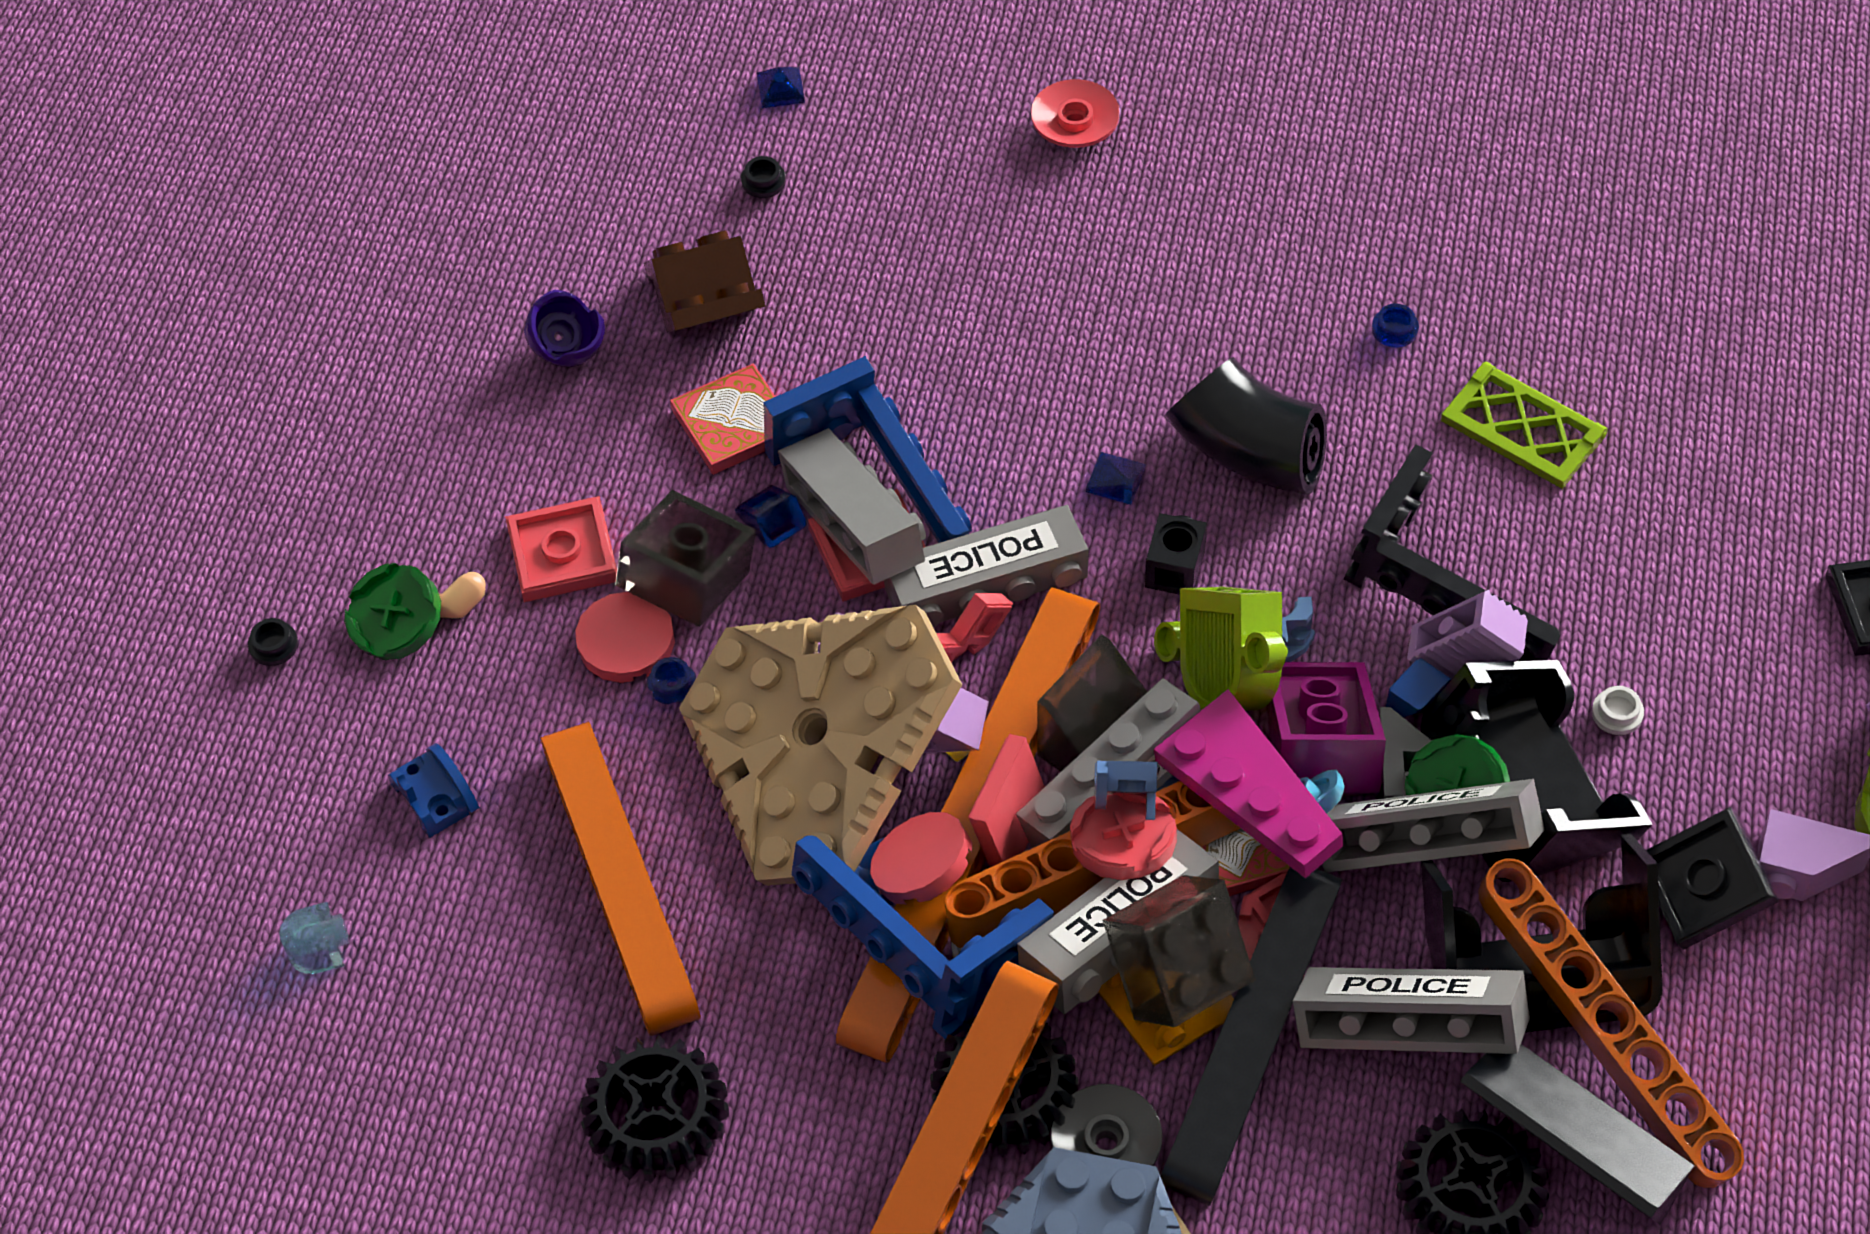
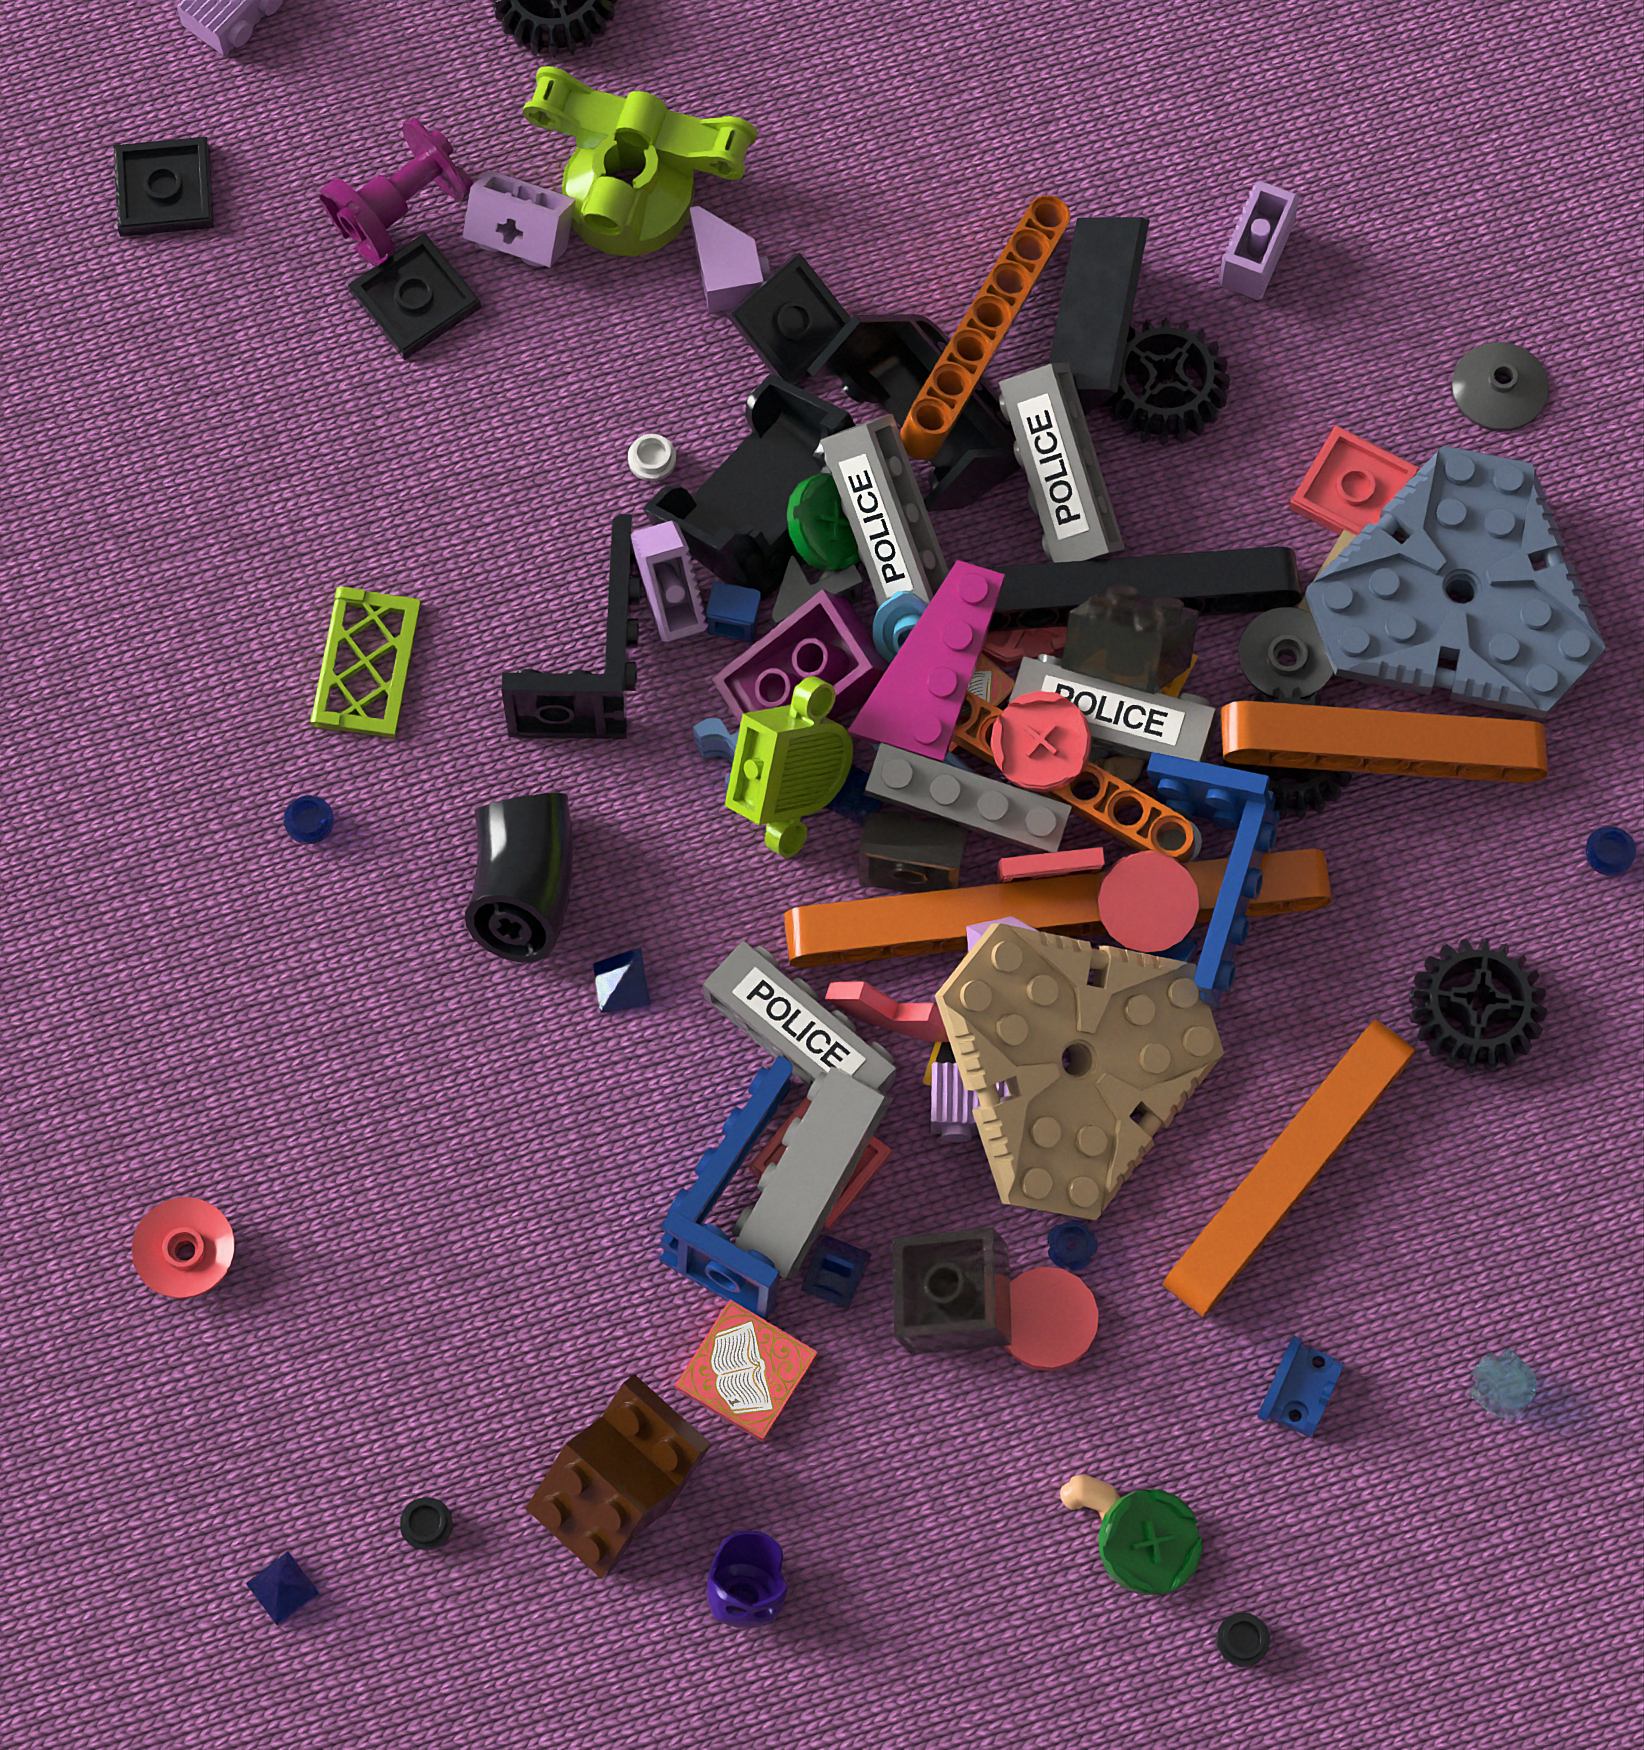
camera: 120 degrees left, 15 degrees up
coral tile [505,496,619,602] -> none
medium blue piece [1094,761,1157,820] -> none
black brick [1145,513,1207,595] -> none

